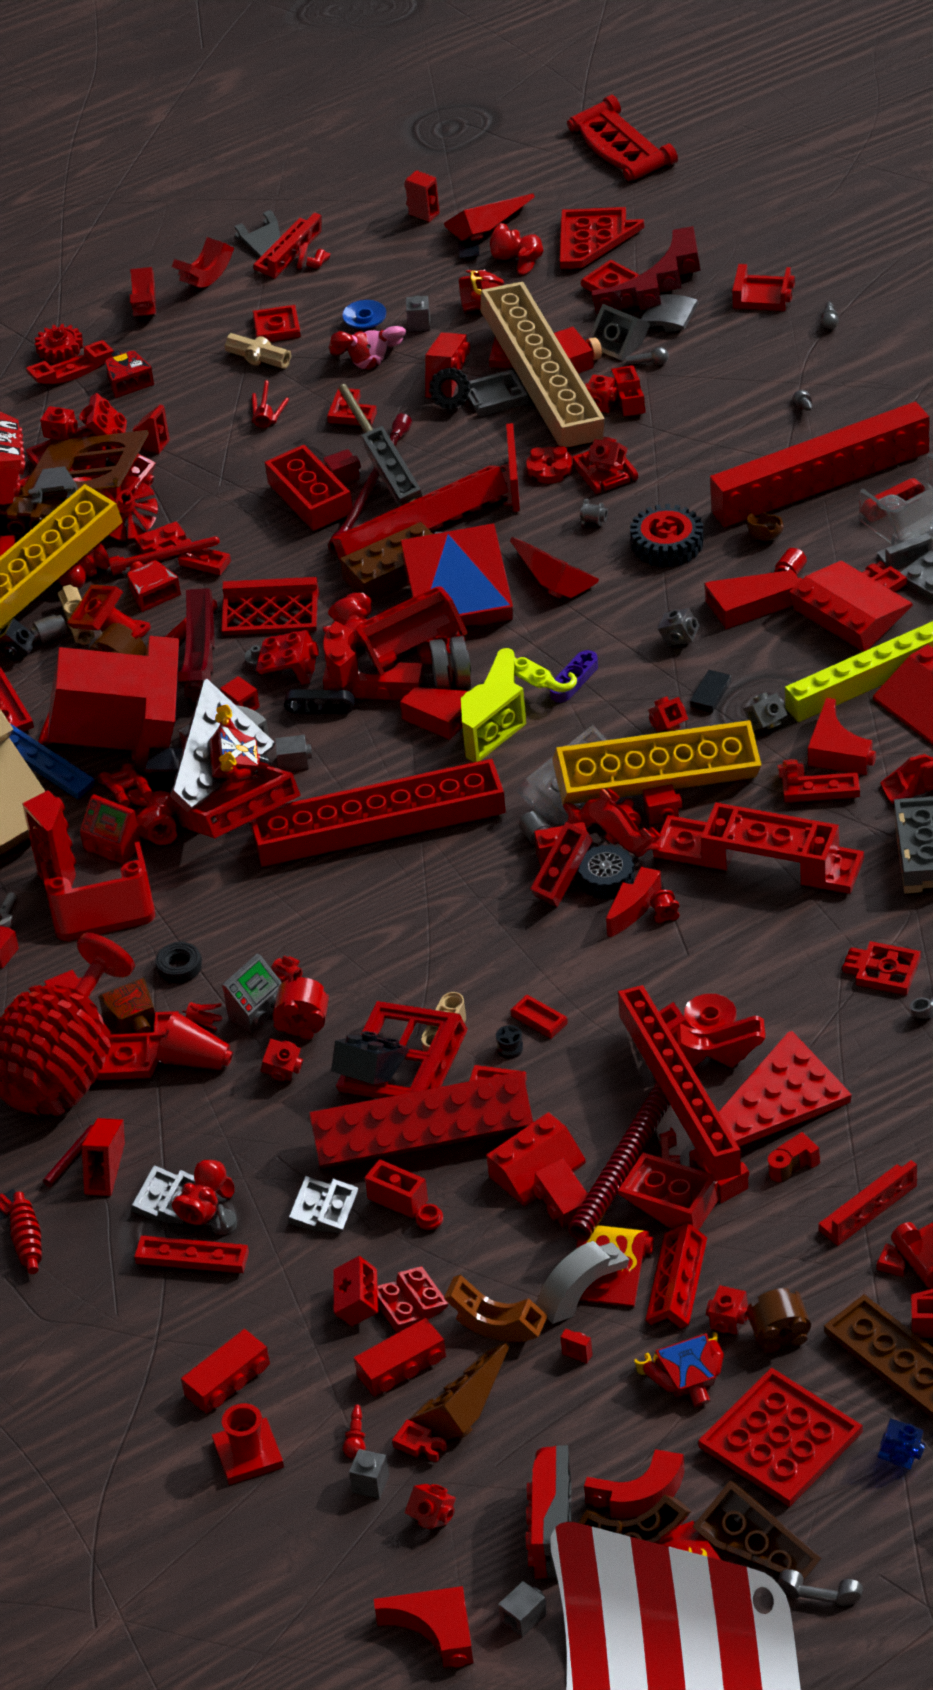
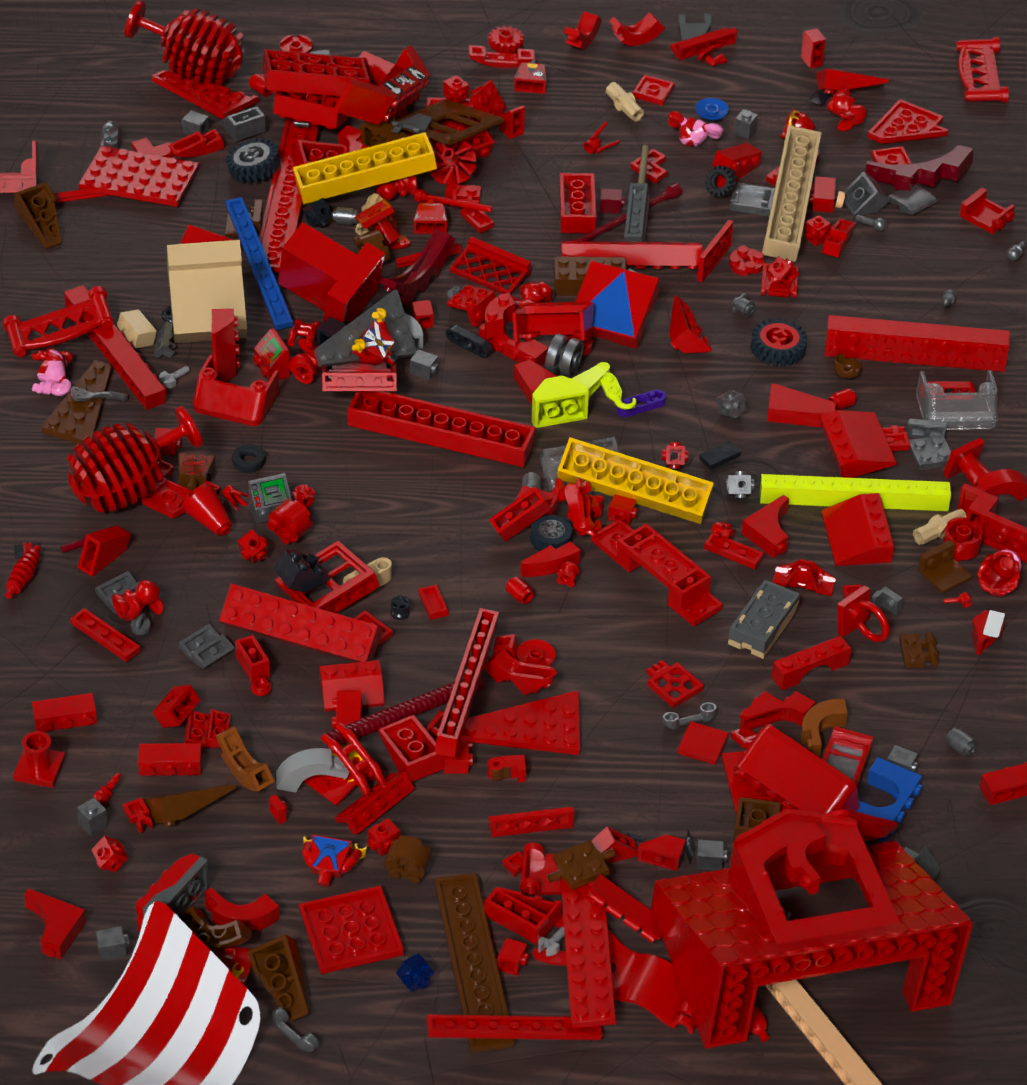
camera: 25 degrees right, 0 degrees up
none -> red piece [321,723,386,795]
none -> red brick [506,577,534,604]

